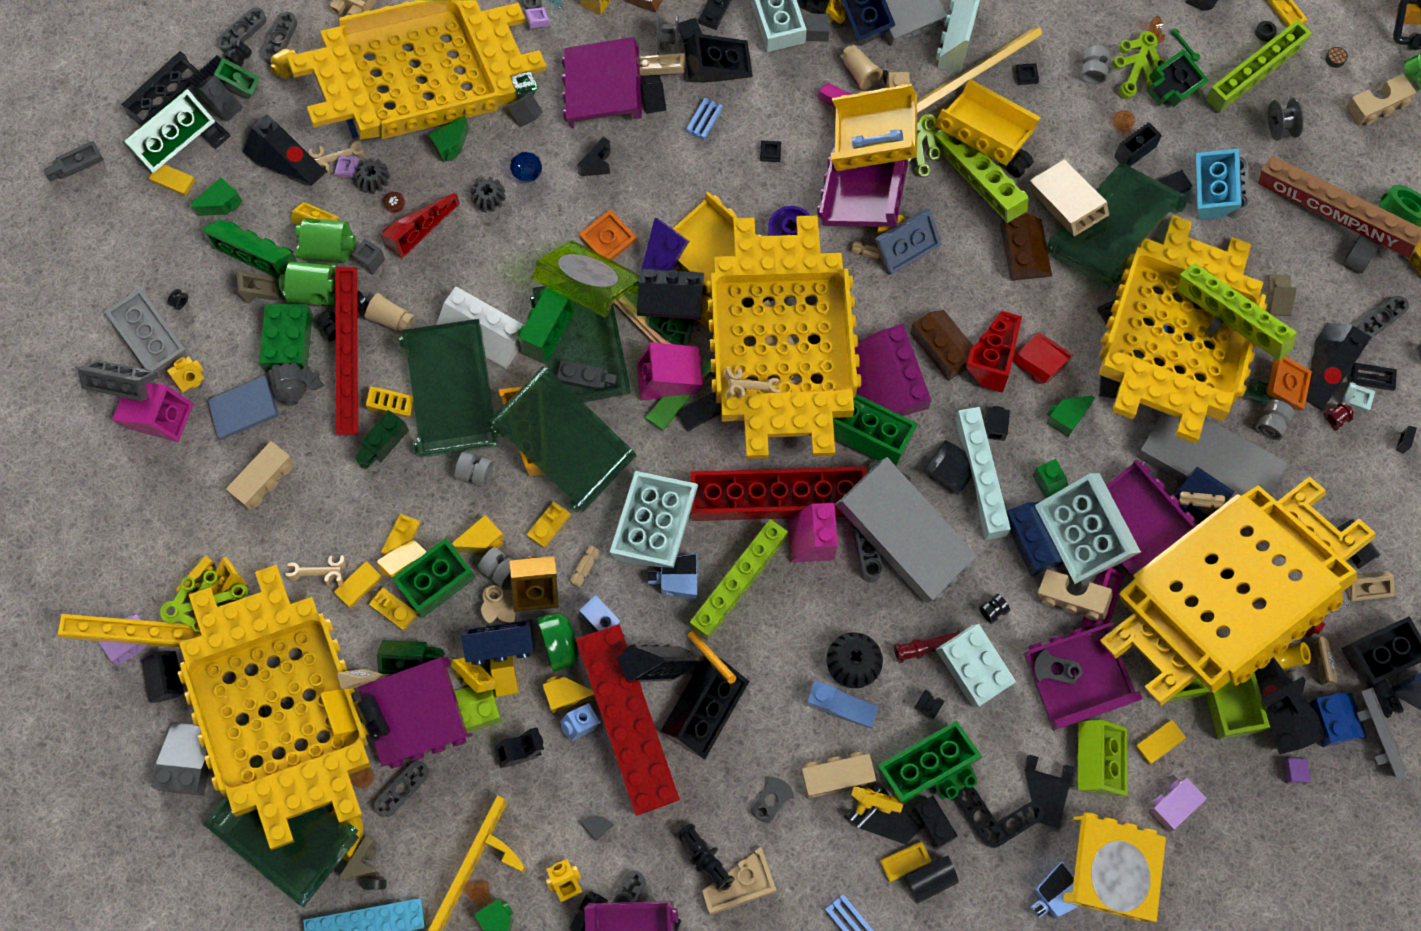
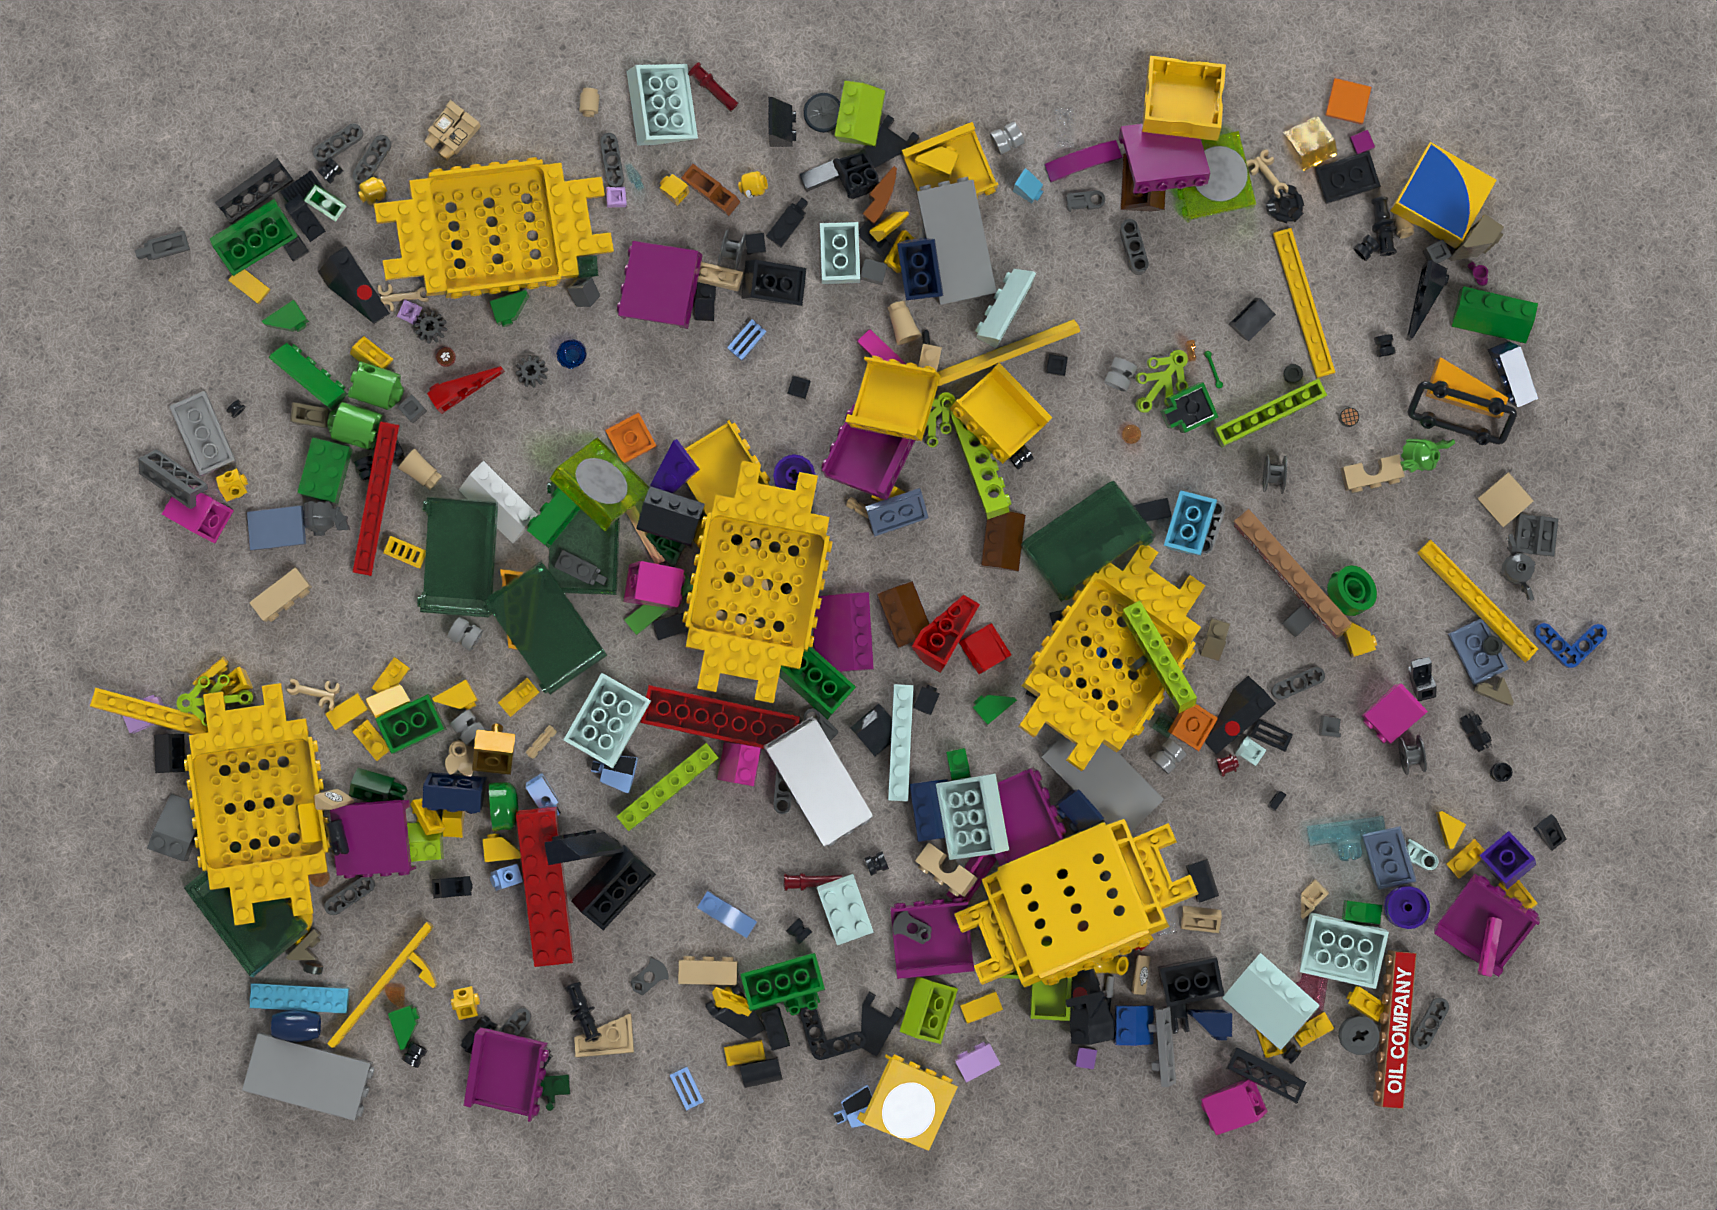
camera: 10 degrees right, 15 degrees up
dark green hinge [355,410,409,469] -> none
black slope [577,136,611,176] -> none
dark grey tile [581,816,614,841] -> none
light orange bar [687,631,736,683] -> none
tan bar [724,367,781,400] -> none
black wheel [826,632,883,688] -> none
medium blue bar [852,129,903,149] -> none
brick [1030,159,1109,237] -> none
black brick [1114,122,1162,169] -> none
tan axle [1180,492,1225,508] -> none

